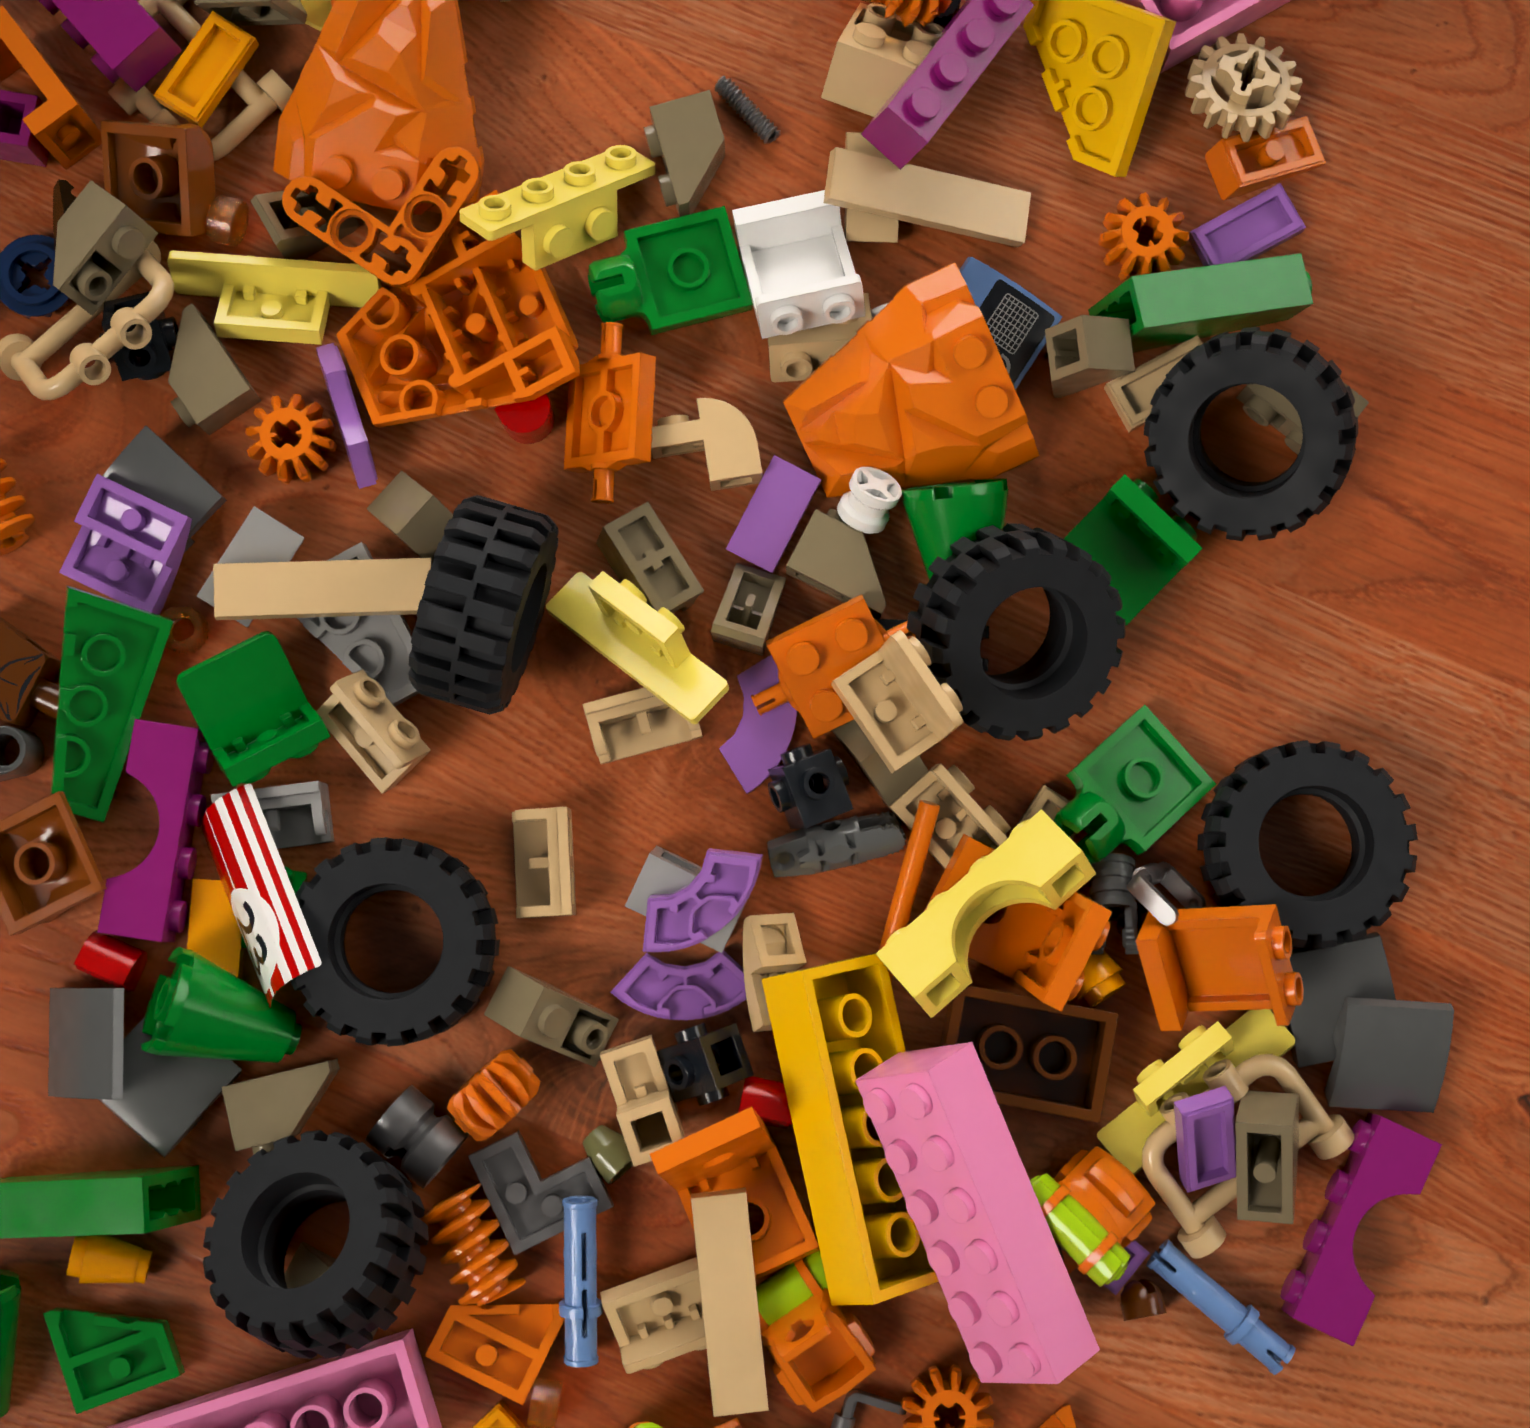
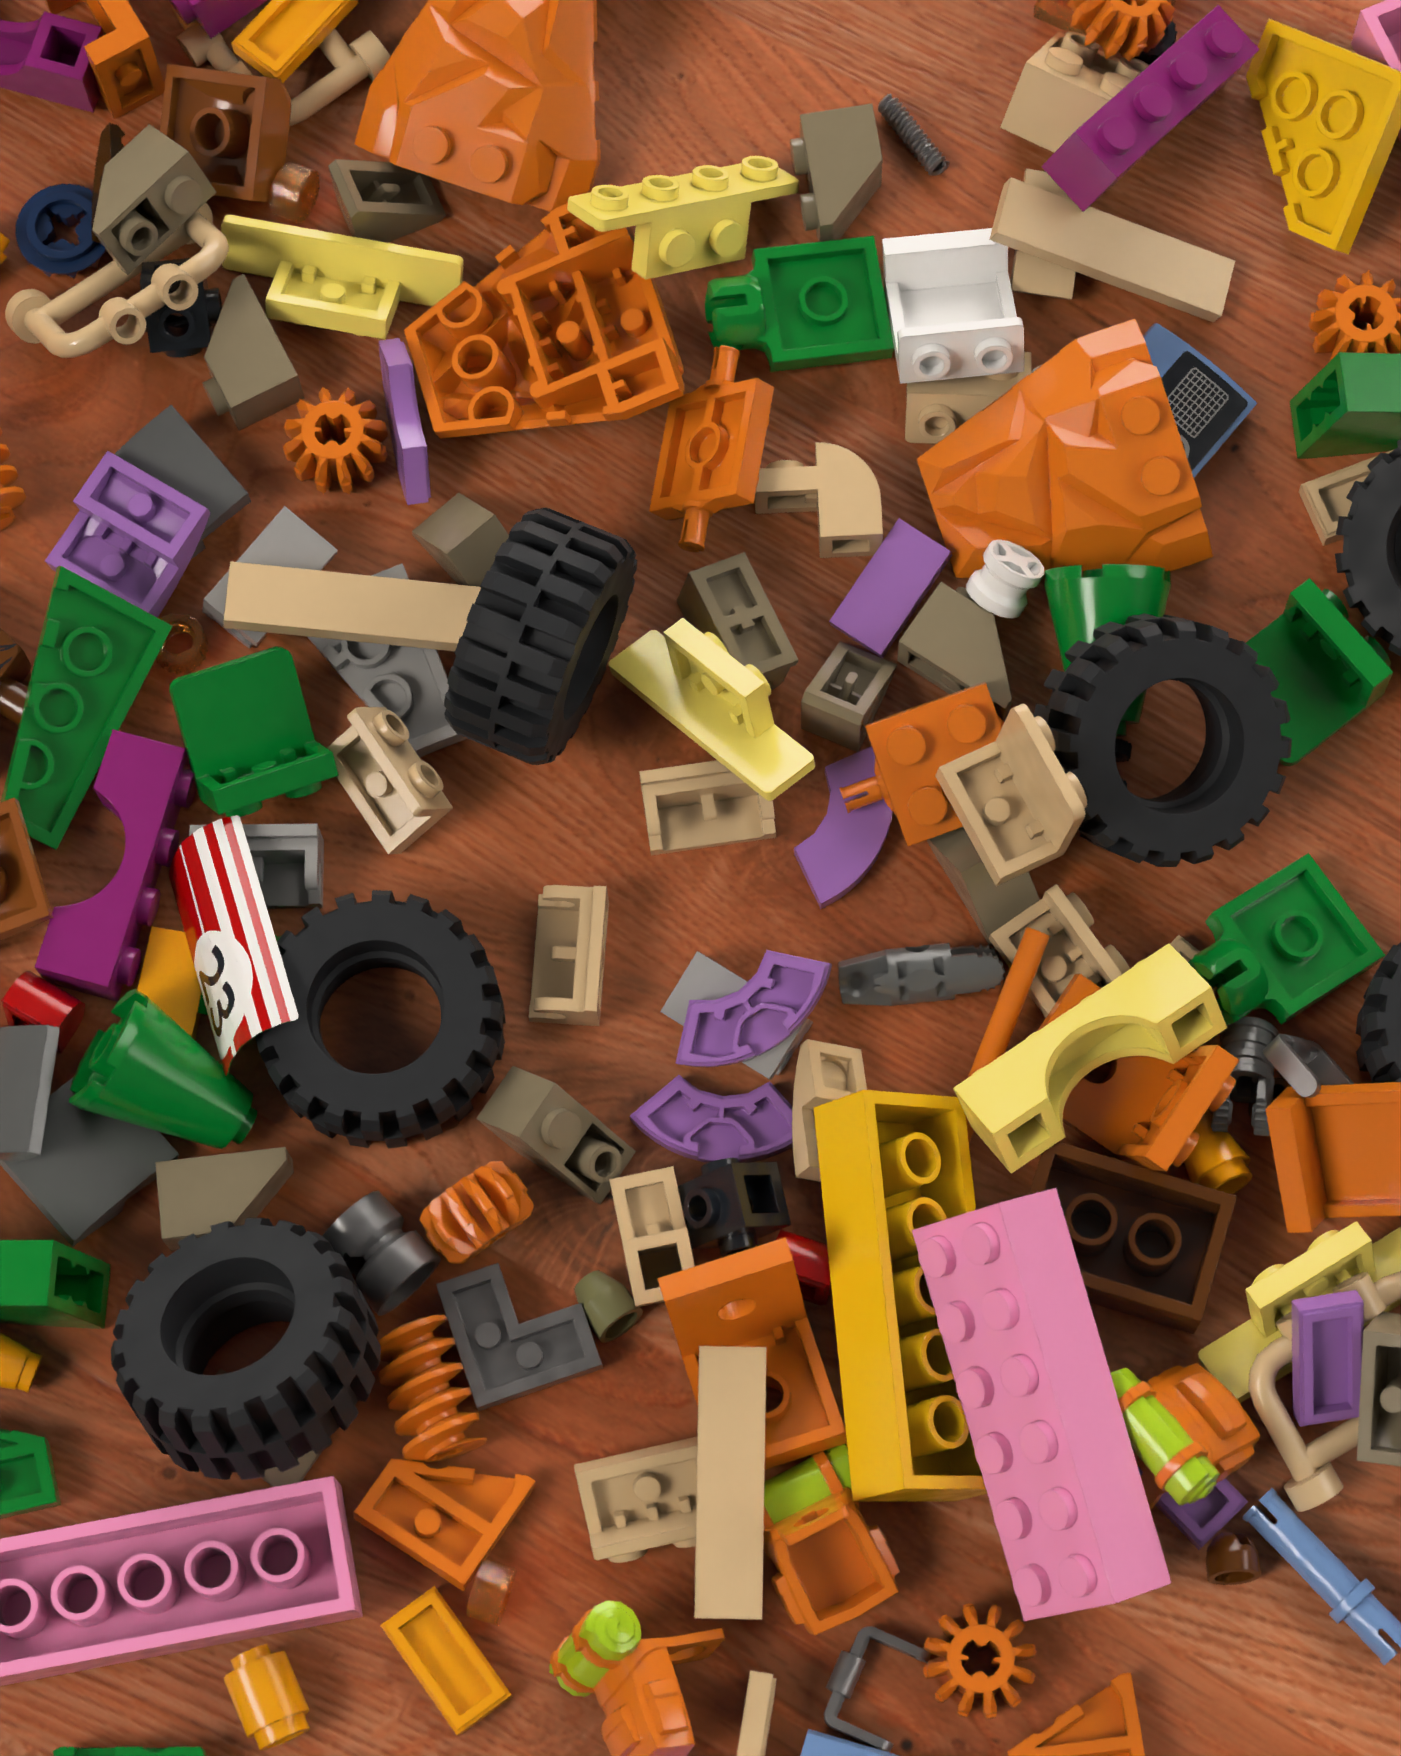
camera: 10 degrees right, 10 degrees down
orange beam [282,147,481,287] -> none
red brick [494,394,555,444] -> none
medium blue pin [559,1195,602,1367] -> none
black brick [768,743,854,829] -> none
dark tan slope [1045,315,1135,398] -> none

